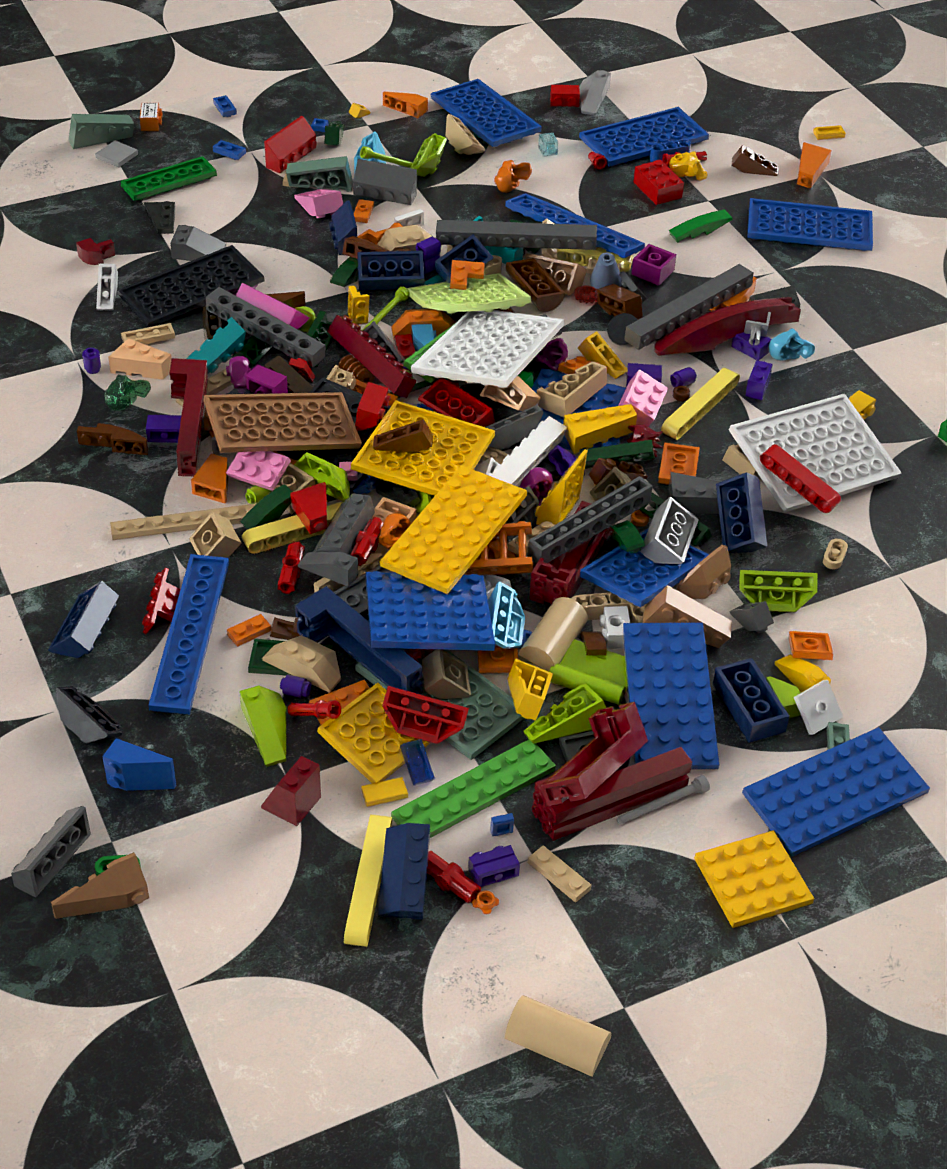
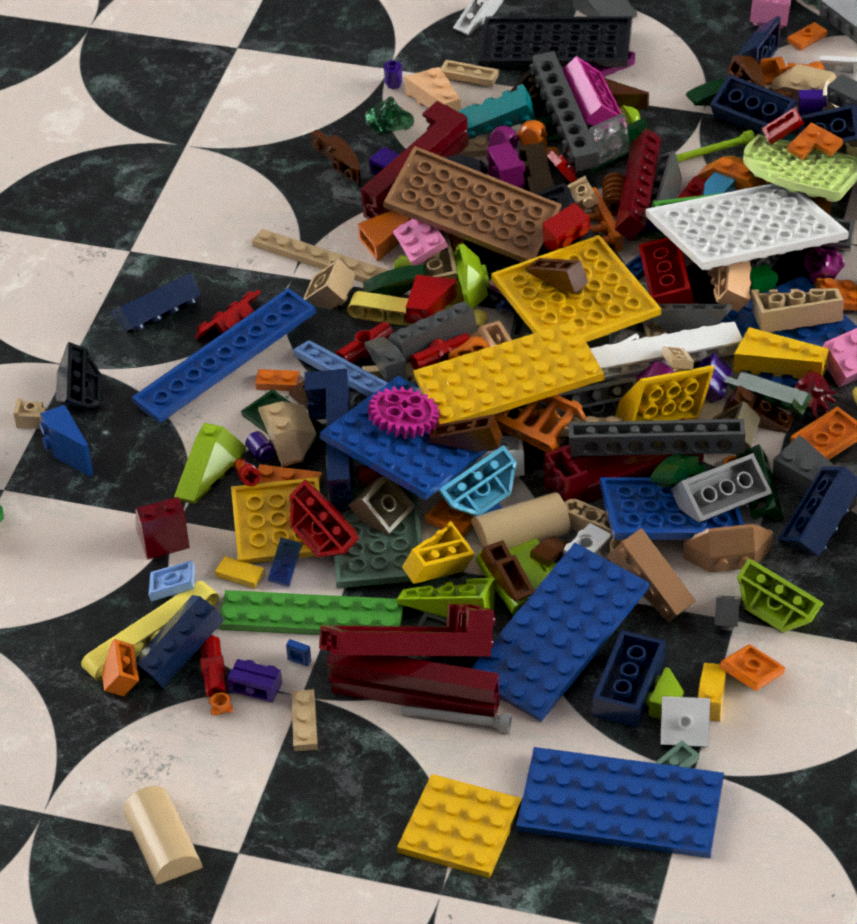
camera: 45 degrees right, 0 degrees up
yellow bracket [348,286,369,324] -> none
none -> tan brick [14,398,47,429]
none -> orange slope [102,639,139,697]
none -> light blue tile [148,560,195,601]
none -> medium blue plate [293,340,388,397]
none -> dark pink gear [368,386,439,438]
none -> reddish brown slope [429,414,502,452]
none -> reddish brown slope [480,540,535,602]
none -> orange head [518,120,560,162]
none -> clear plate [589,114,630,165]
none -> tan plate [662,346,694,372]
none -> red plate [762,107,804,145]

